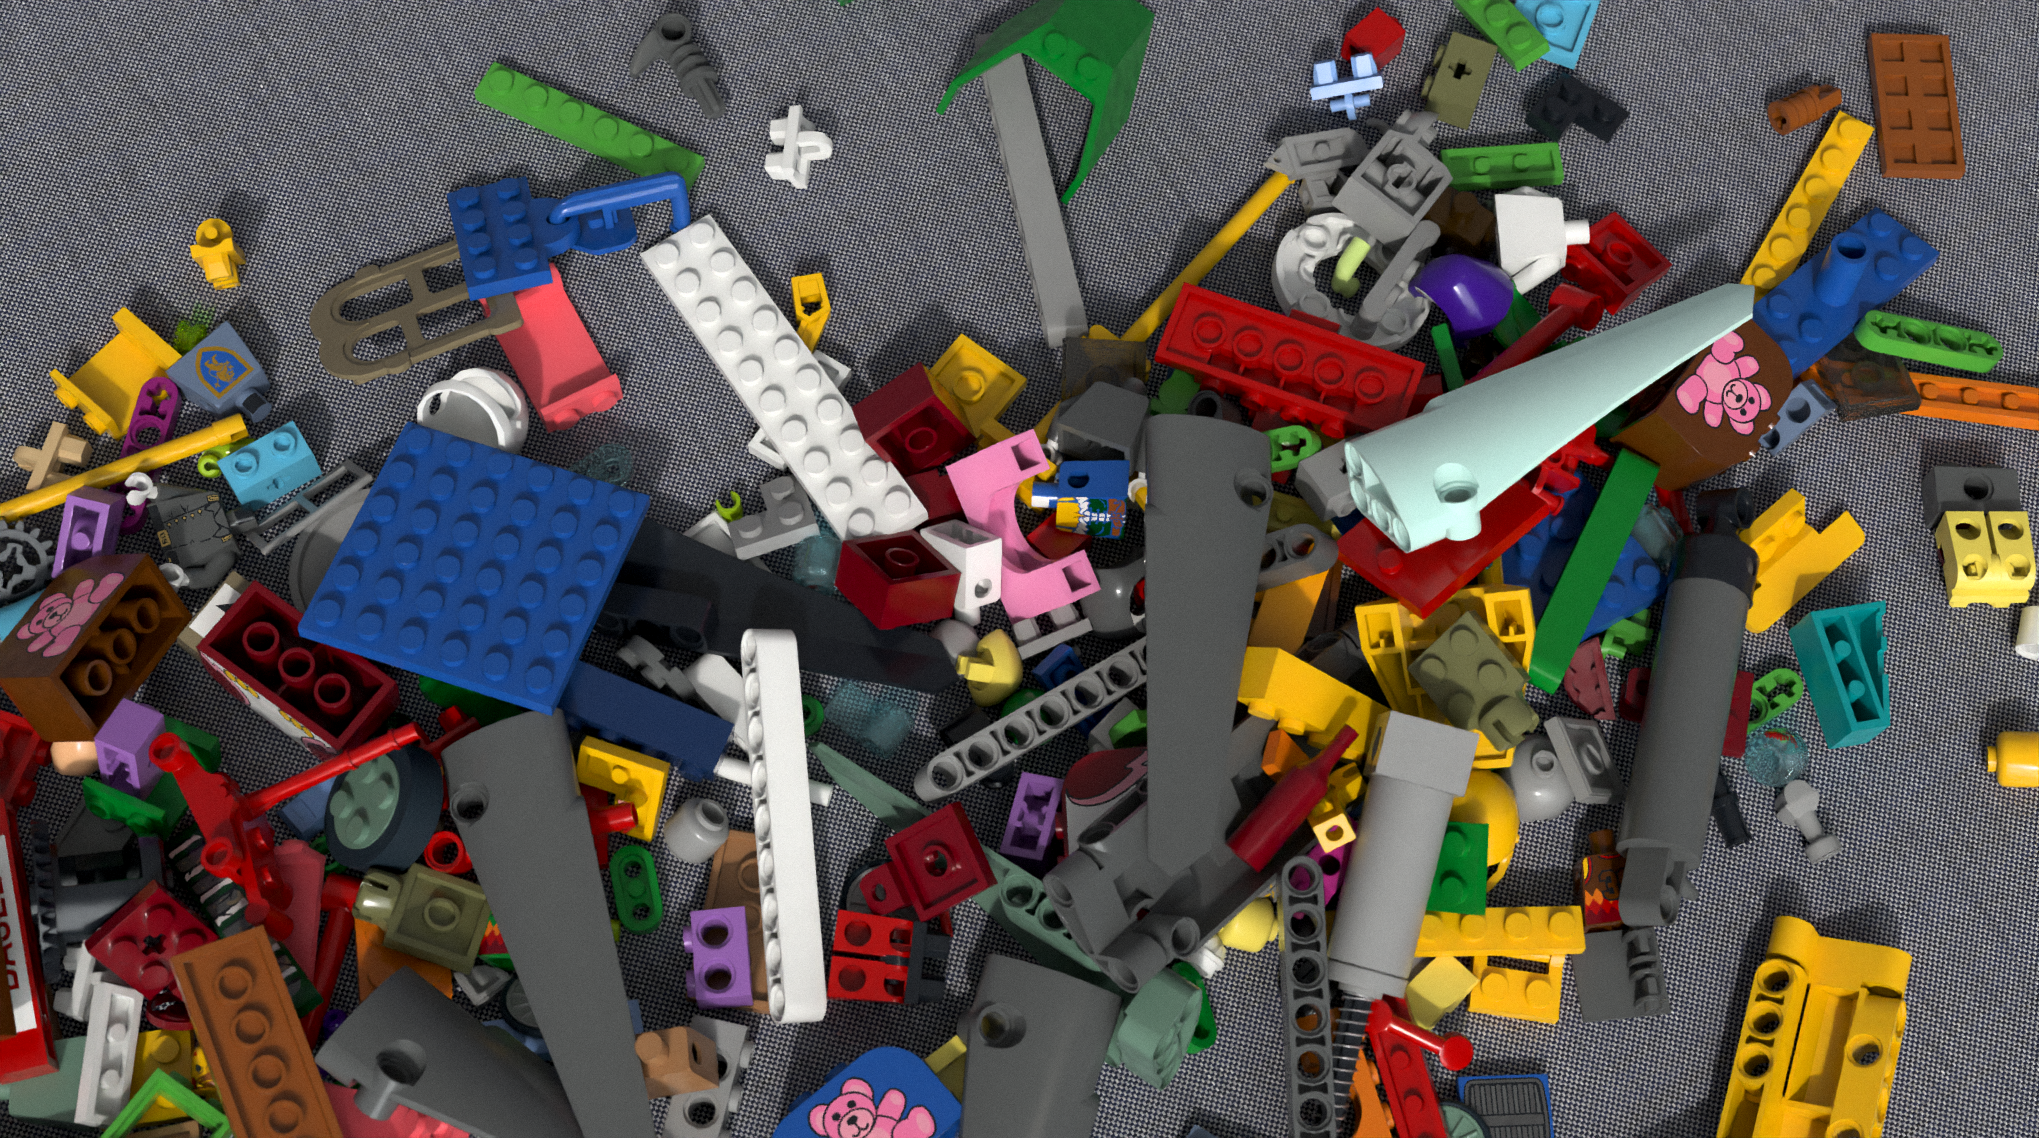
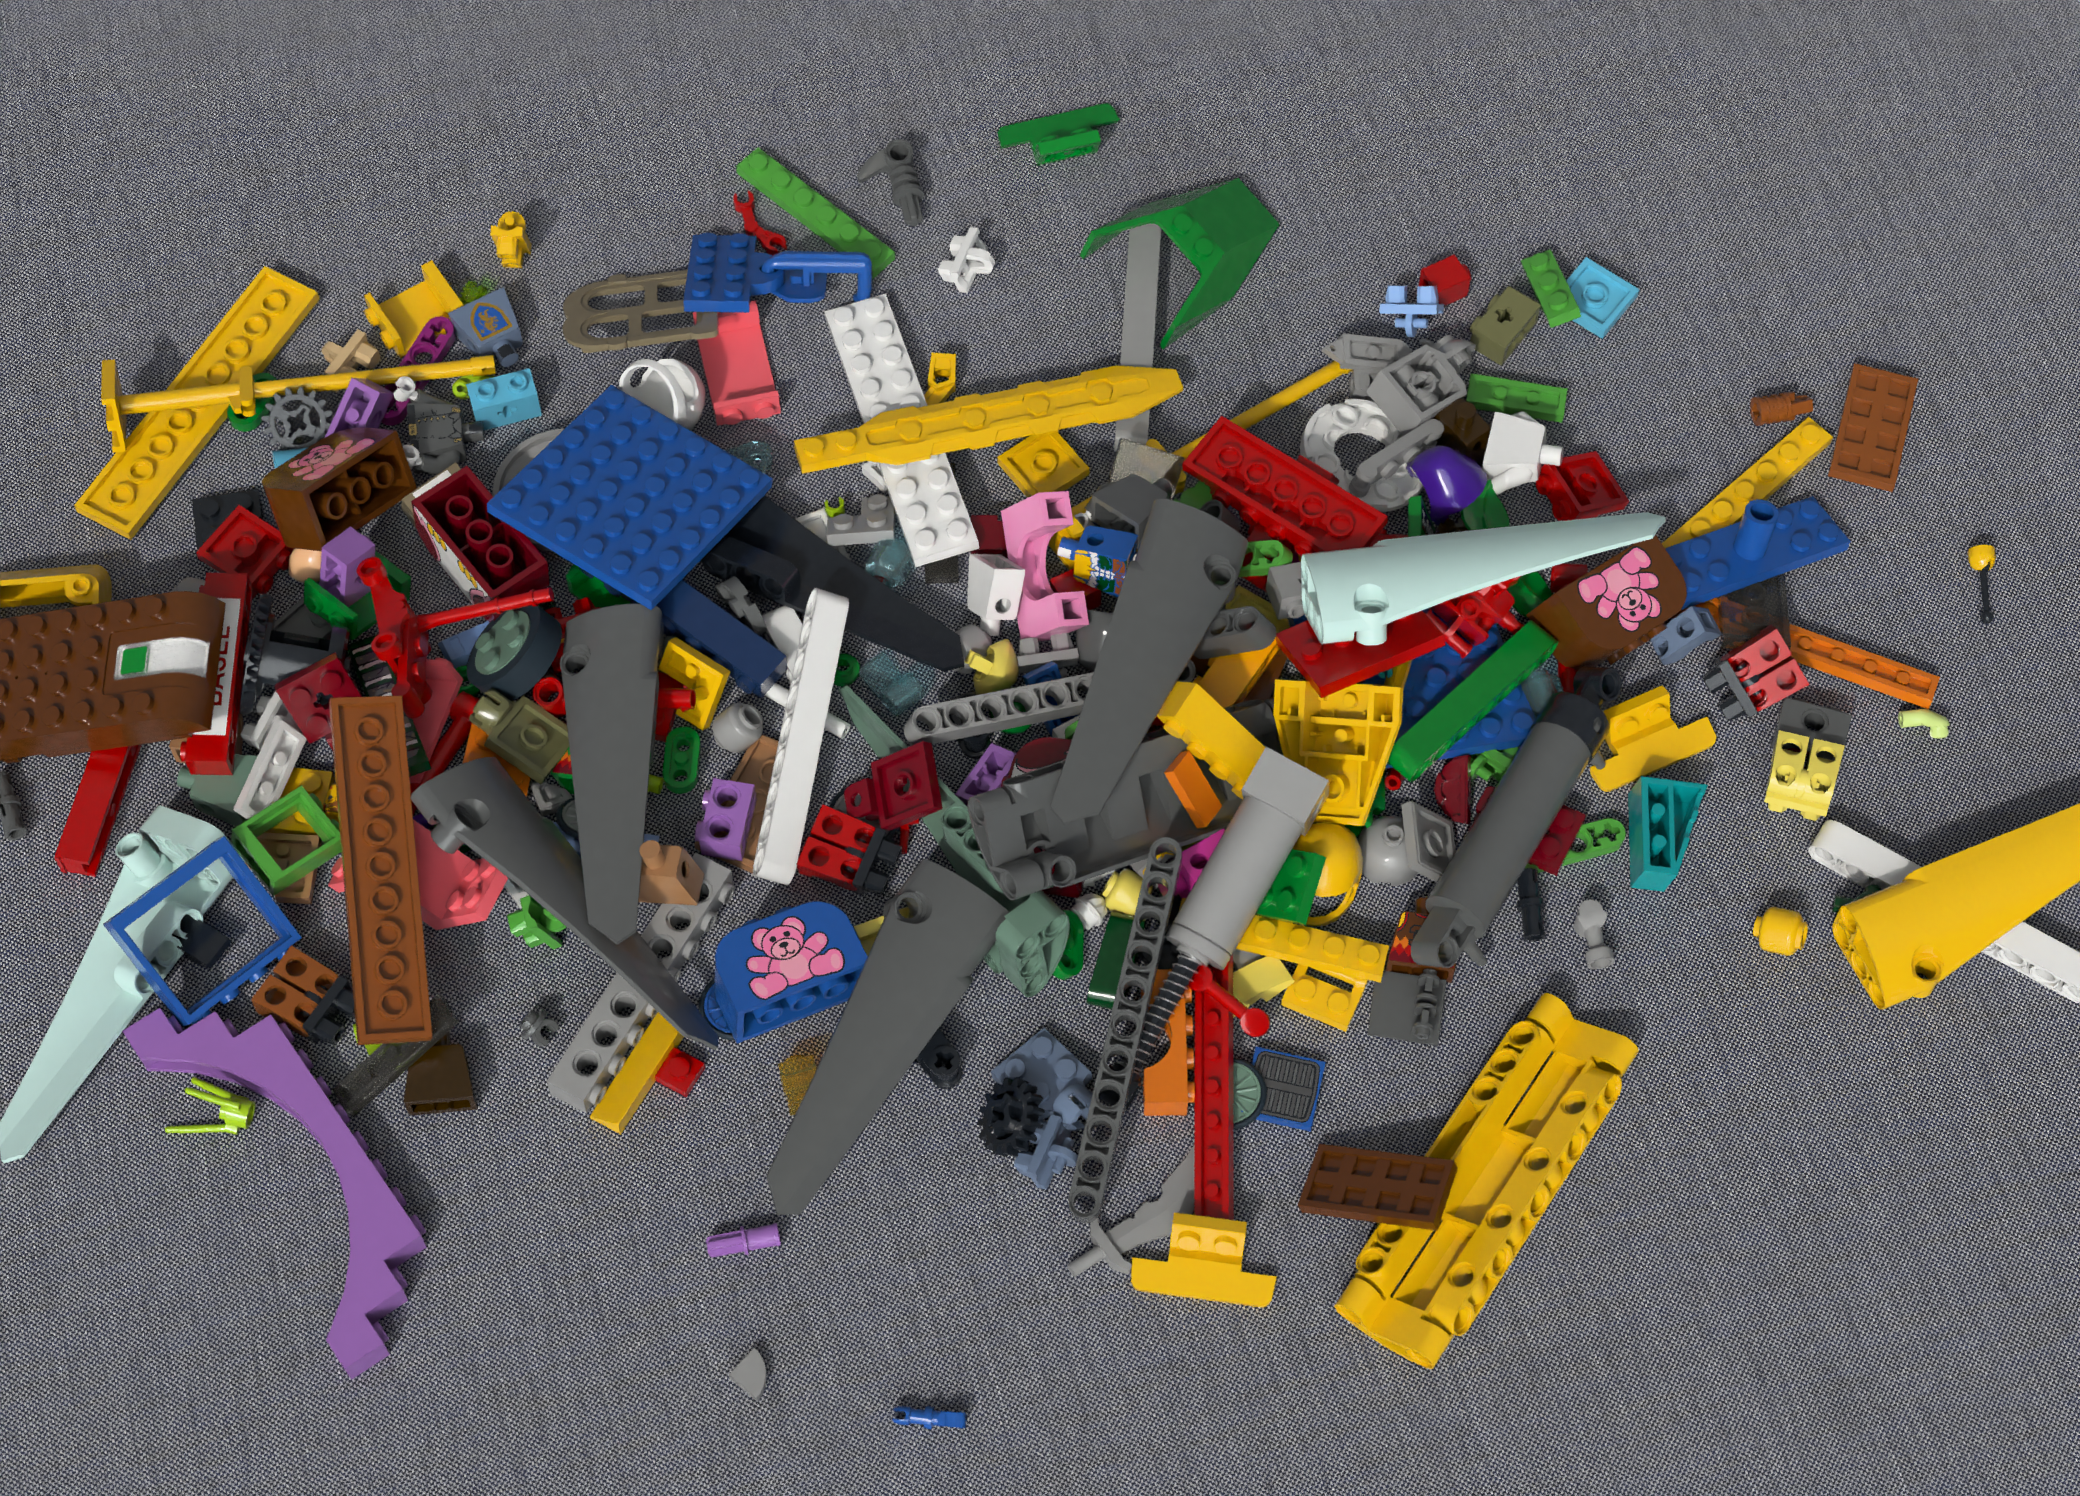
camera: 20 degrees right, 5 degrees down
dark red piece [146,992,194,1031] -> none
light grey window [244,459,374,556] -> none
dark red brick [834,529,961,630] -> none
dark red brick [851,361,977,479] -> none
dark red piece [1224,723,1359,873] -> none
yellow piece [1307,761,1367,853] -> none
yellowish green arm [1331,237,1371,298] -> none
olive plate [1407,610,1540,752] -> none
red piece [1462,283,1604,387] -> none
black plate [1524,72,1630,143] -> none
clear light blue head [1745,727,1809,787] -> none
bright green beam [1854,310,2003,373] -> none
none -> red piece [733,191,787,255]
none -> yellow plate [794,366,1183,474]
none -> dark green beam [1086,911,1146,1010]
none -> hips [1701,624,1810,721]

